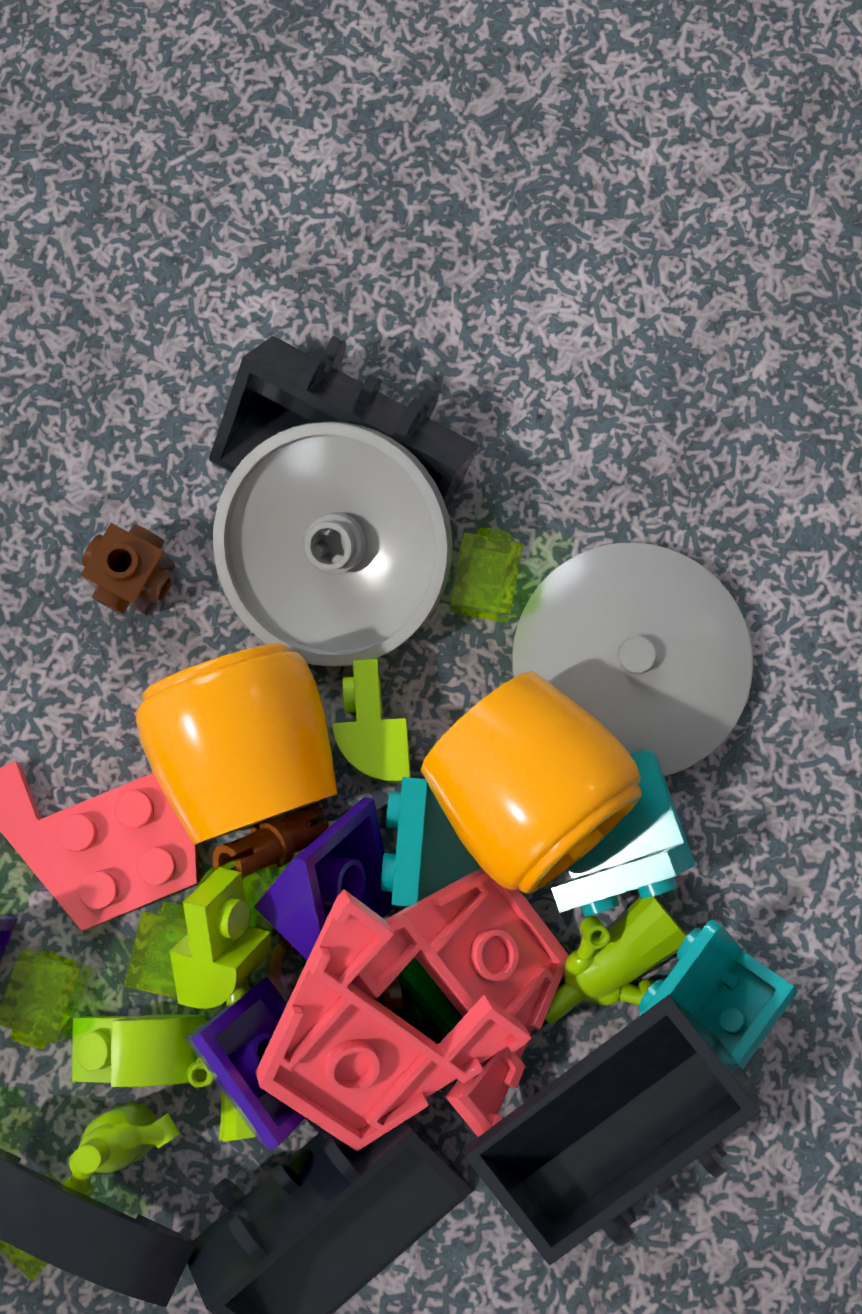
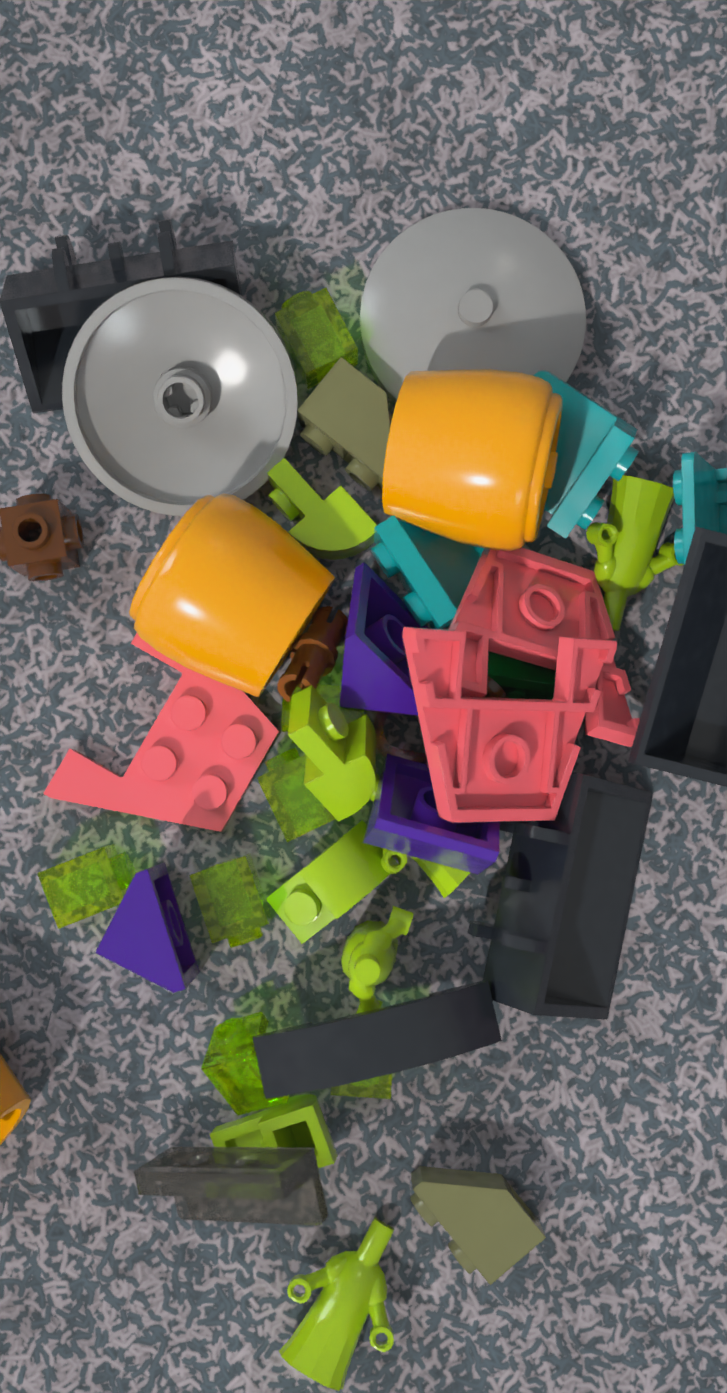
camera: 40 degrees left, 5 degrees up
none -> olive slope [297,357,390,491]

